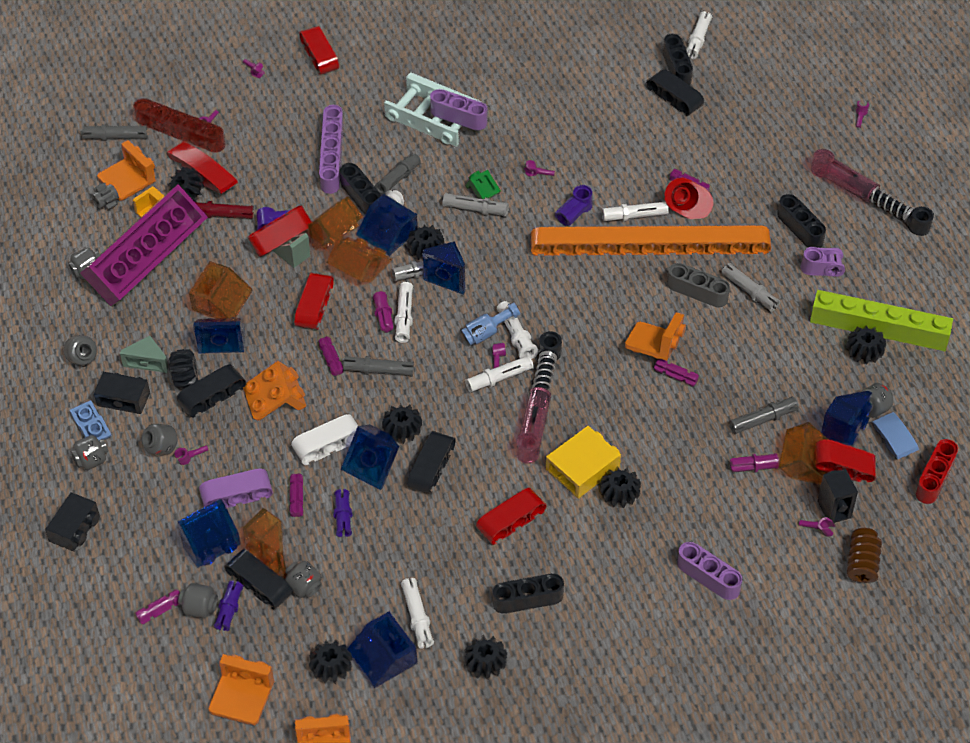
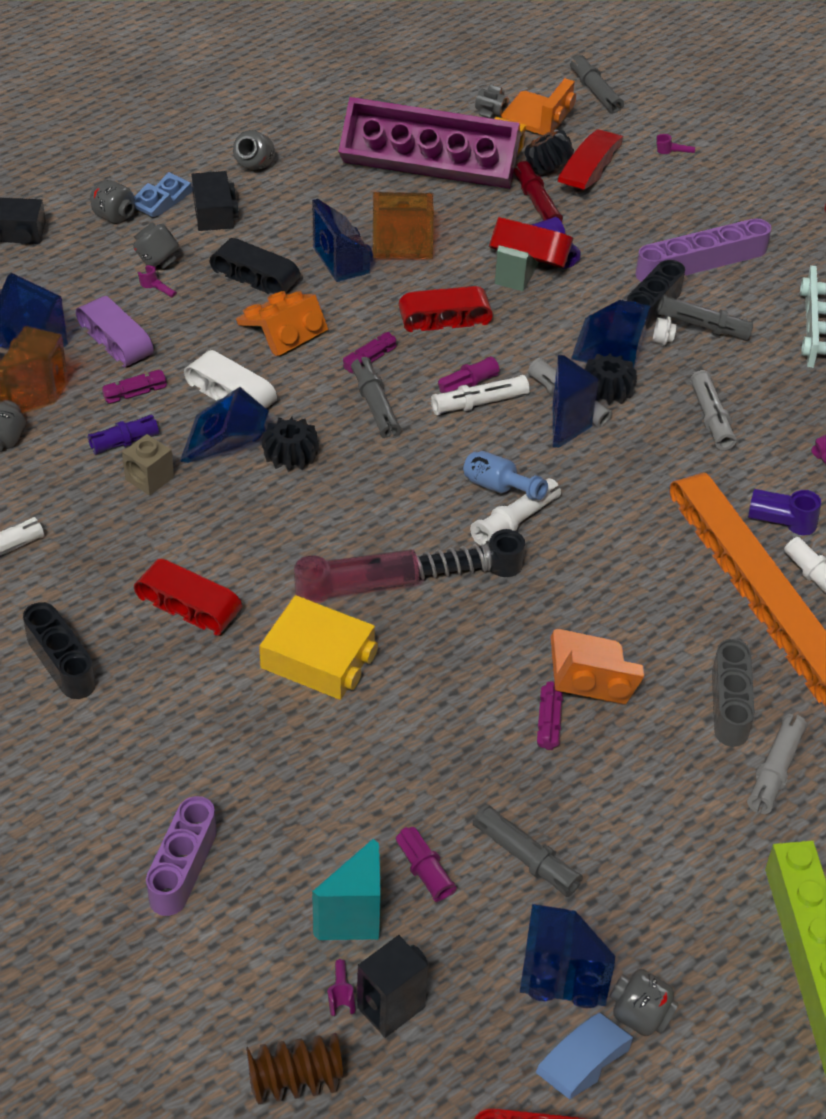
camera: 65 degrees right, 5 degrees down
sand green slope [120,336,169,373] -> none
clear red beam [133,98,226,153] -> none
black gear [169,349,199,389] -> none
magenta hand [243,59,265,79] -> none
clear orange slope [308,196,363,250] -> none
clear orange slope [327,237,392,282] -> none
black beam [407,431,456,495] -> none
green bracket [465,170,501,199] -> none
white pin [465,356,533,392] -> none
magenta hand [492,343,506,369] -> none
black gear [600,466,641,508] -> none
clear orange slope [779,422,829,485] -> none
red beam [815,440,876,482] -> none
black gear [846,325,887,365] -> none
none -> dark tan brick [122,434,174,496]
none -> teal slope [312,839,380,940]

